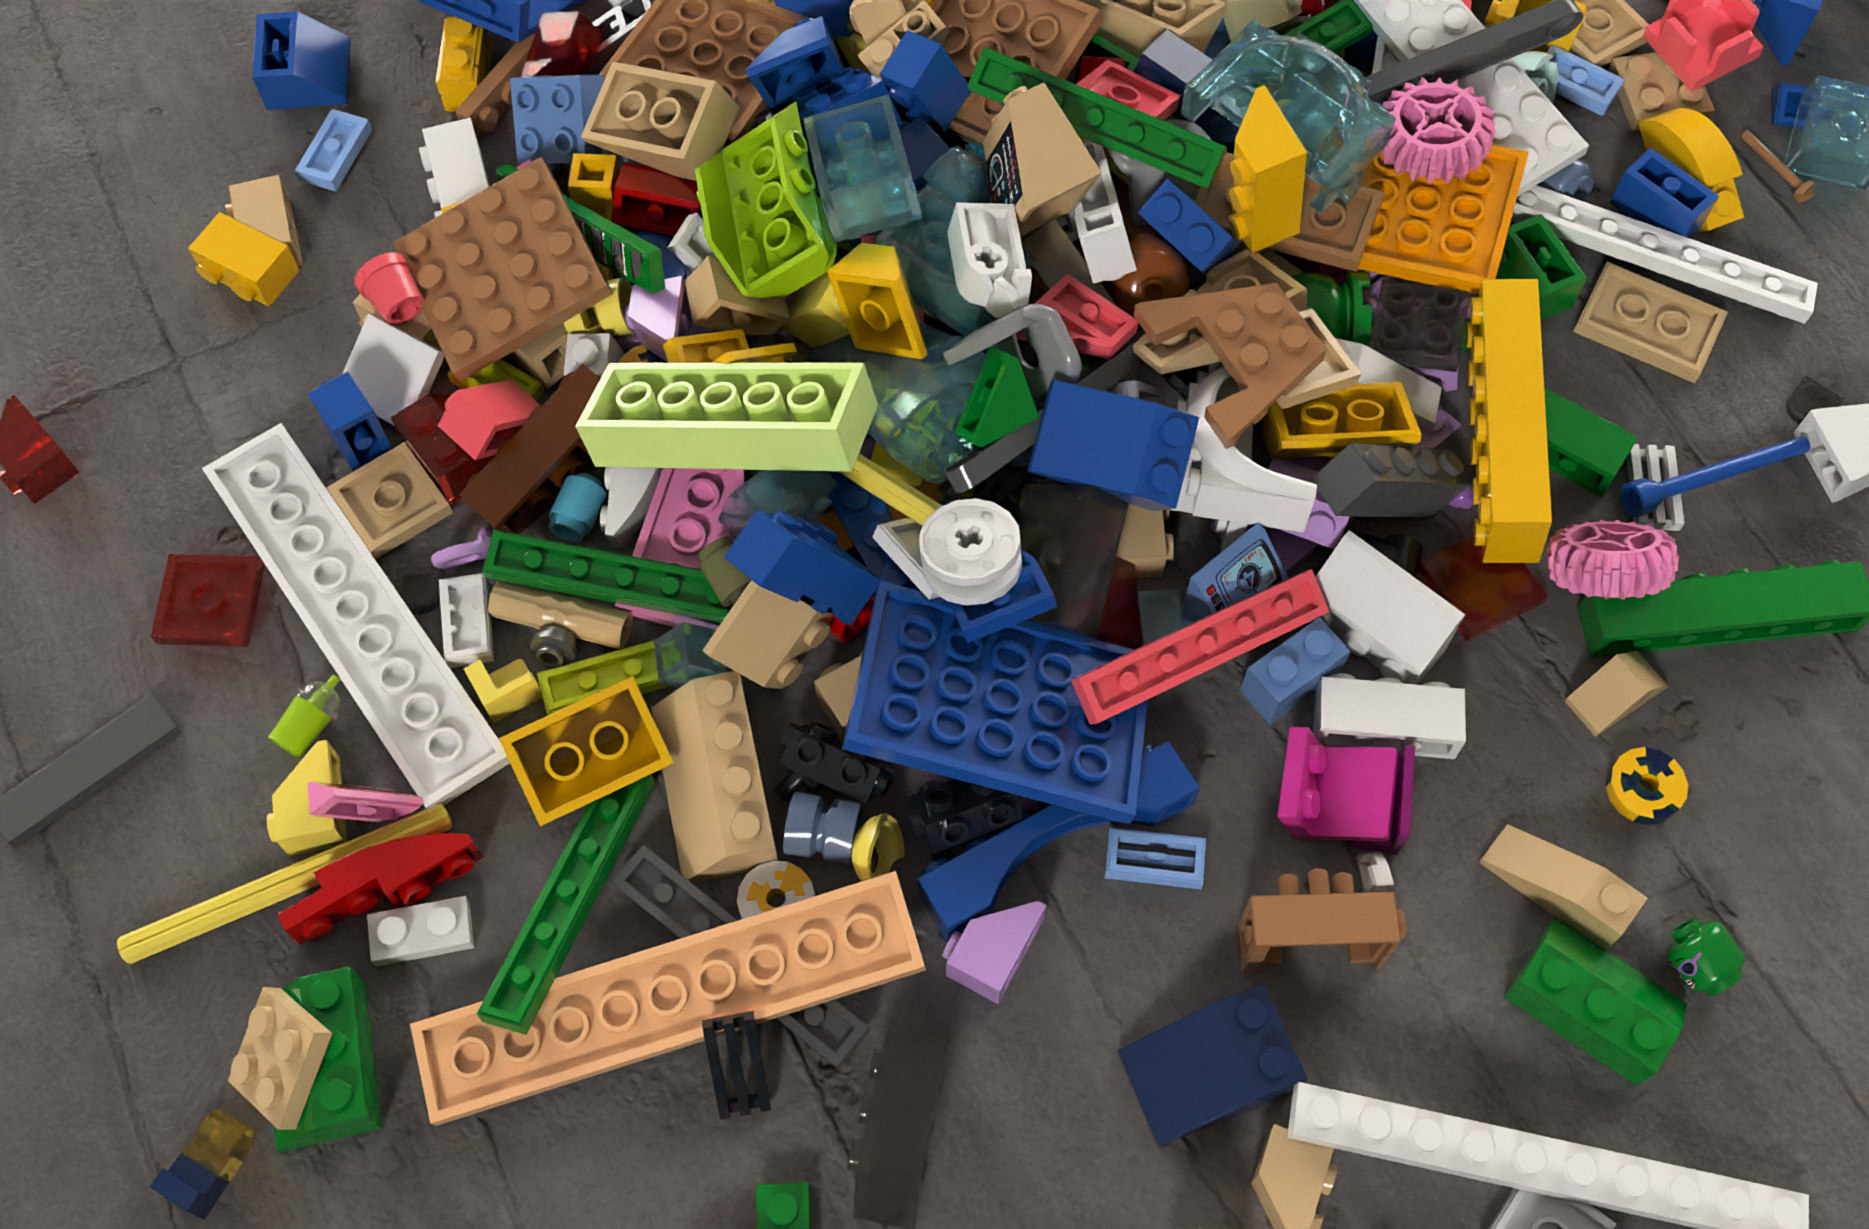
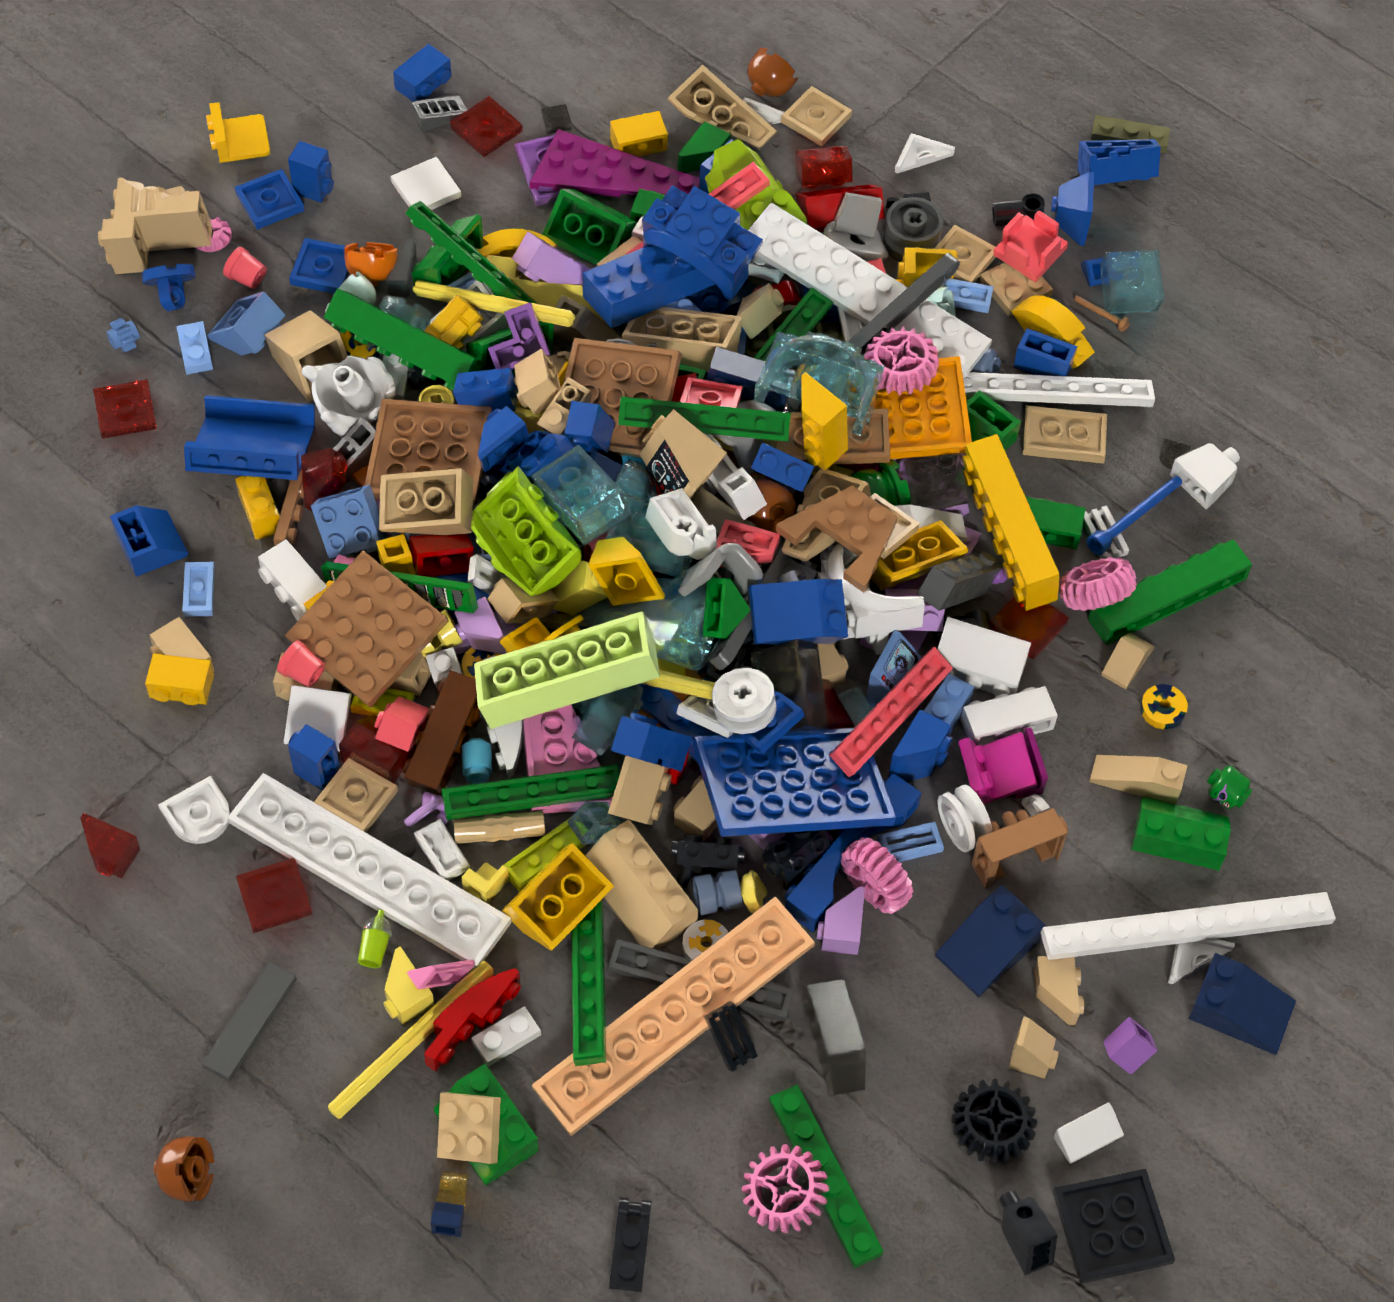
camera: 25 degrees left, 5 degrees down
flat silver plate [530,625,577,668] -> none
olive brick [698,537,751,607] -> none
none -> white tile [158,776,230,844]
none -> bright pink gear [841,837,914,914]
none -> blue slope [888,710,953,782]
none -> white wheel [937,784,992,853]

